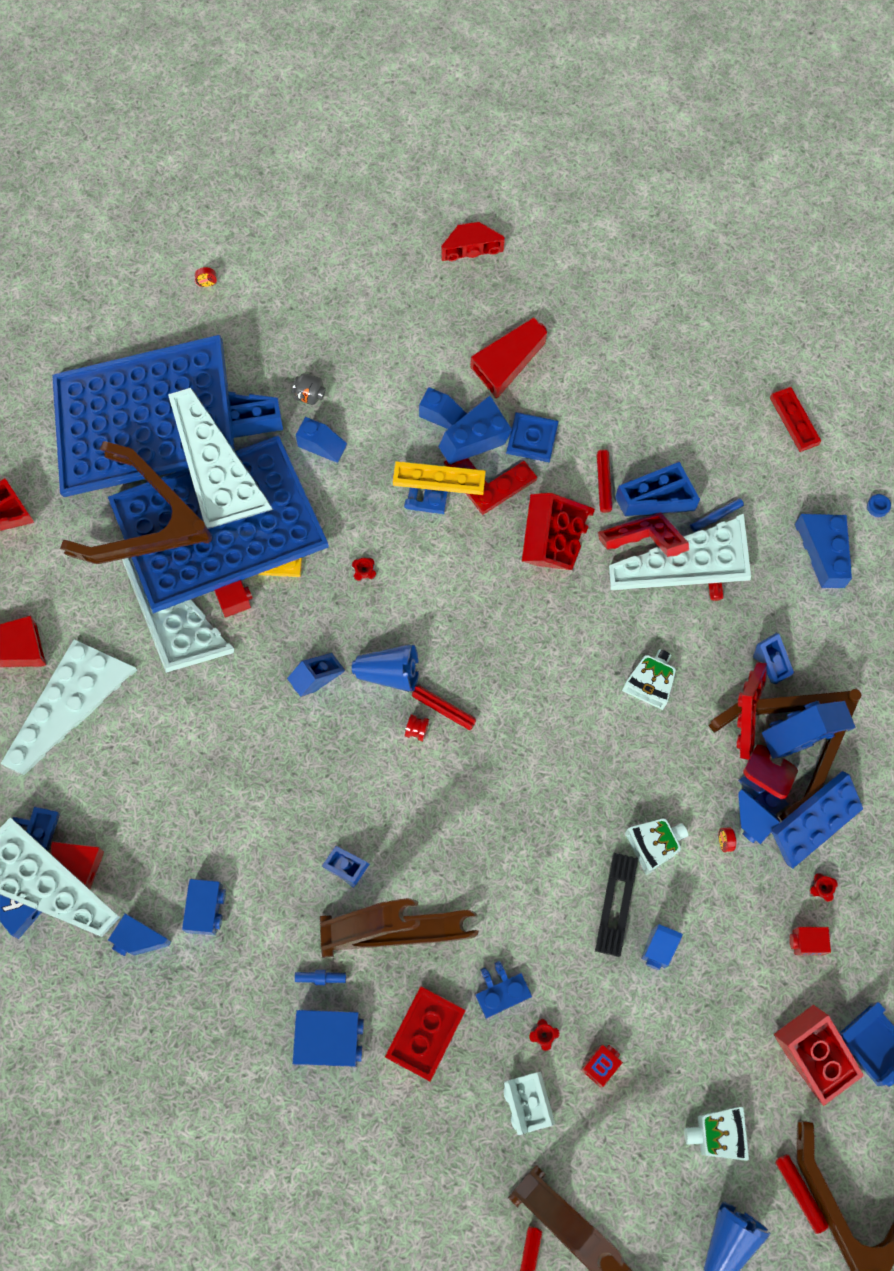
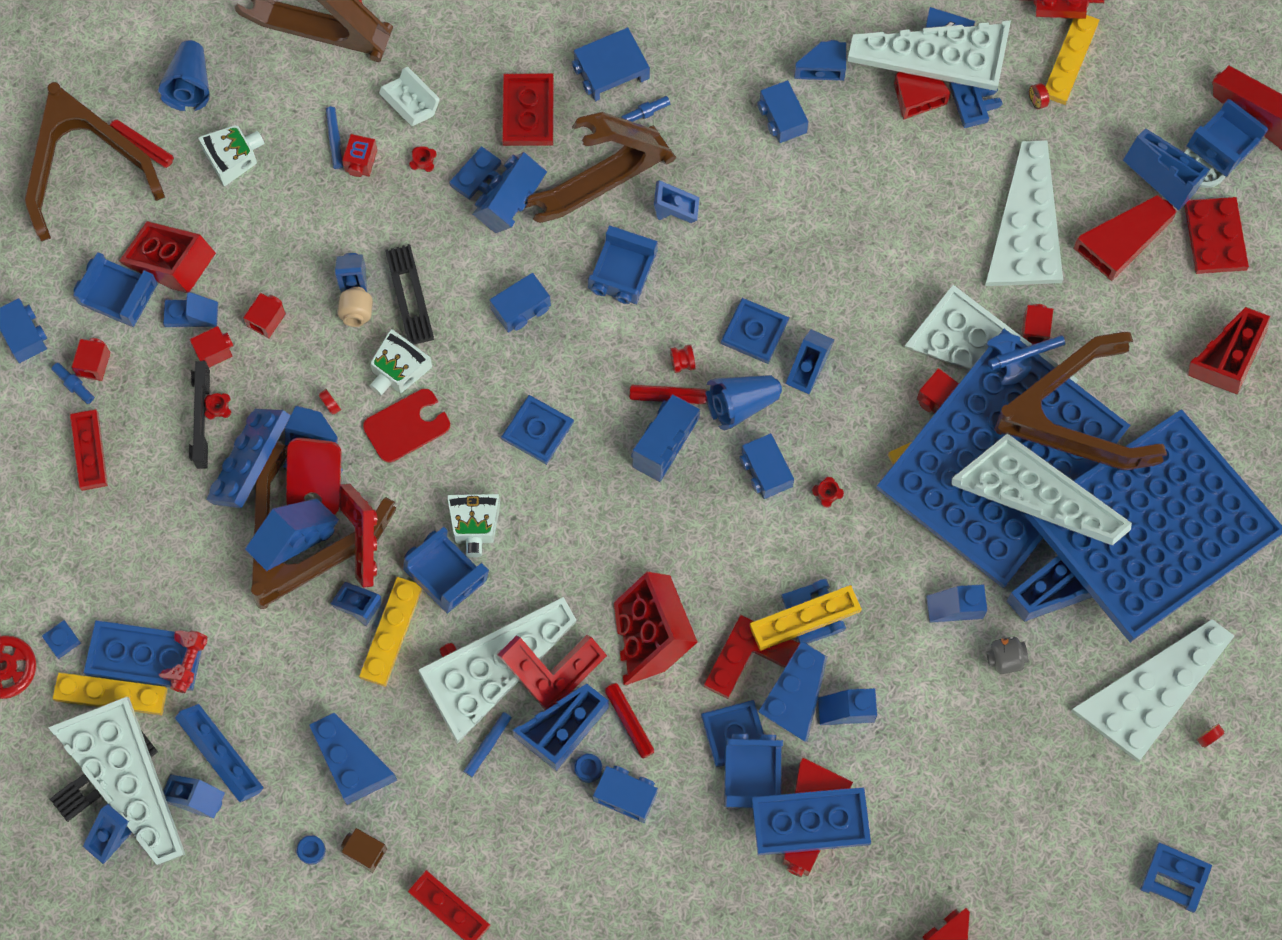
camera: 155 degrees right, 0 degrees up
none -> blue slope [163,292,218,327]
none -> black container [189,361,210,469]
none -> red brick [243,293,286,339]
none -> blue piece [326,106,343,169]
none -> tan head [338,287,373,327]
none -> reddish brown brick [341,828,387,873]
none -> yellow plate [359,577,422,687]
none -> red piece [363,389,451,463]
none -> blue panel [403,527,489,614]
none -> blue wedge [472,152,547,233]
none -> blue brick [489,272,551,333]
none -> blue tile [501,395,574,465]
none -> blue tile [575,754,602,783]
none -> blue panel [588,225,658,305]
none -> blue brick [593,766,658,823]
none -> blue wedge [631,394,700,482]
none -> blue tile [721,298,790,364]
none -> blue panel [724,734,783,808]
none -> blue brick [739,433,794,499]
none -> blue plate [751,787,871,855]
none -> blue piece [987,334,1065,385]
none -> red brick [1021,304,1054,345]
none -> light aqua wing [1071,619,1234,762]
none -> blue plate [1140,842,1212,913]

